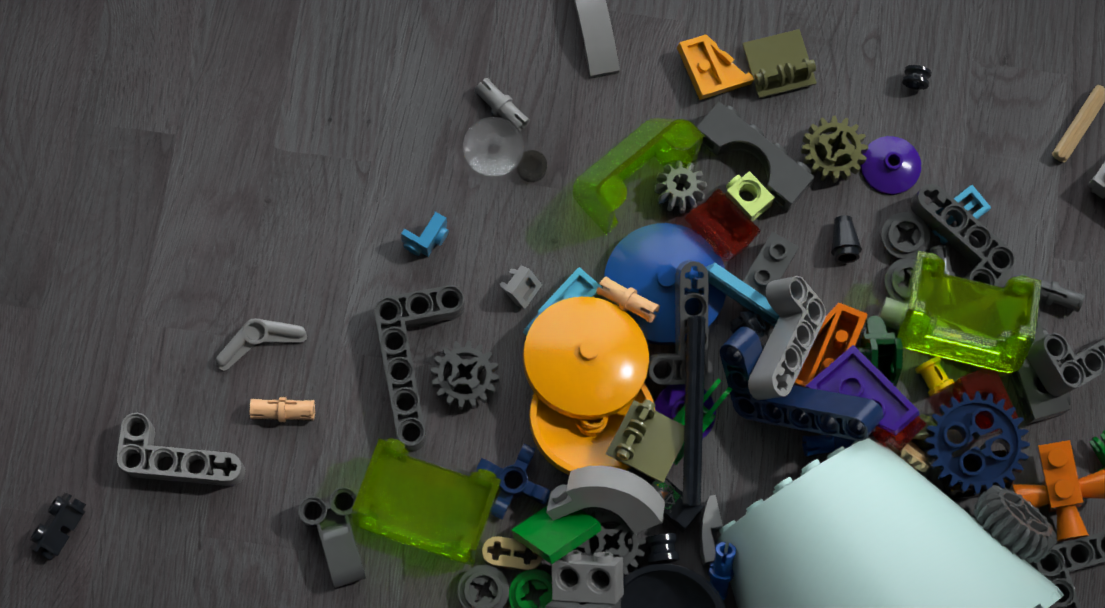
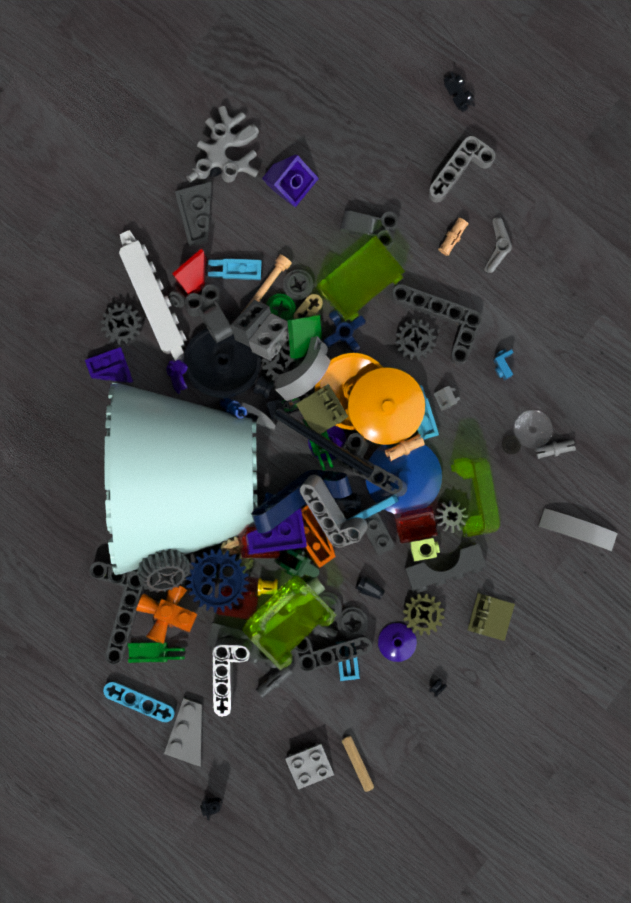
camera: 130 degrees right, 10 degrees up
light orange wing [677,35,754,100] -> none

